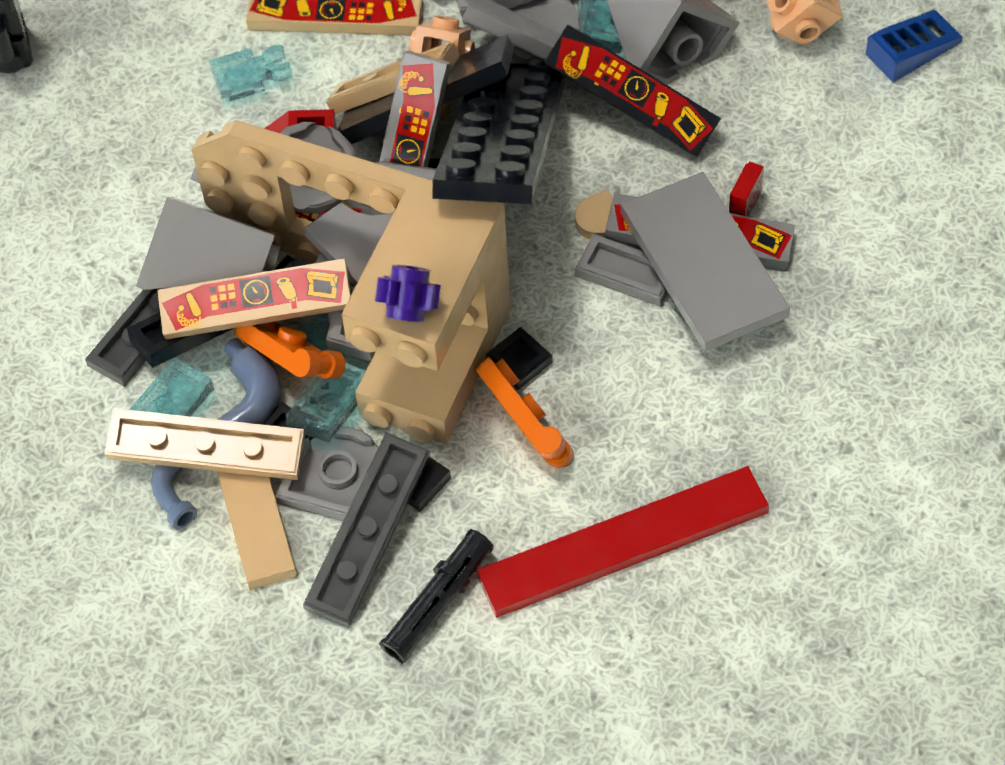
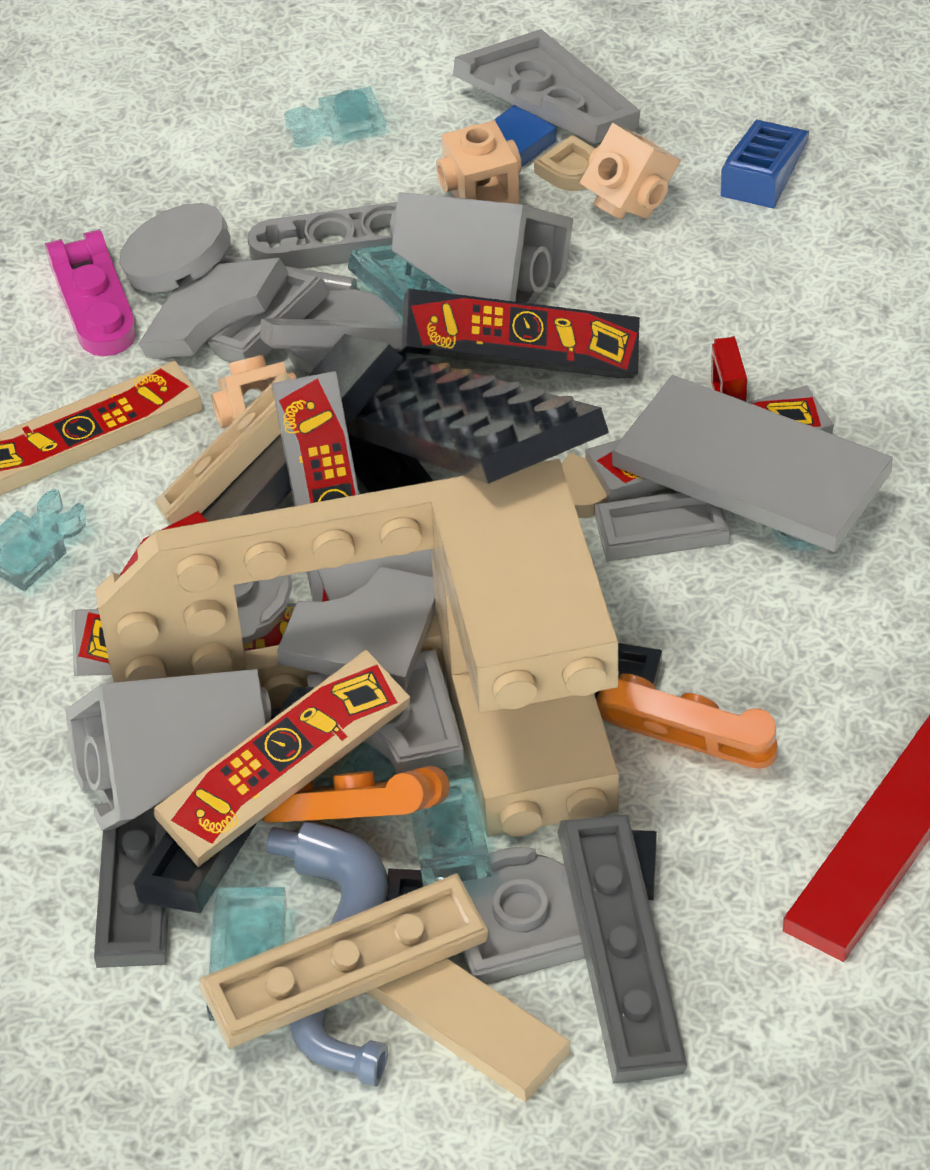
camera: 35 degrees left, 10 degrees down
dark purple gear [375,265,441,322] -> none
black pin [379,529,494,663] -> none

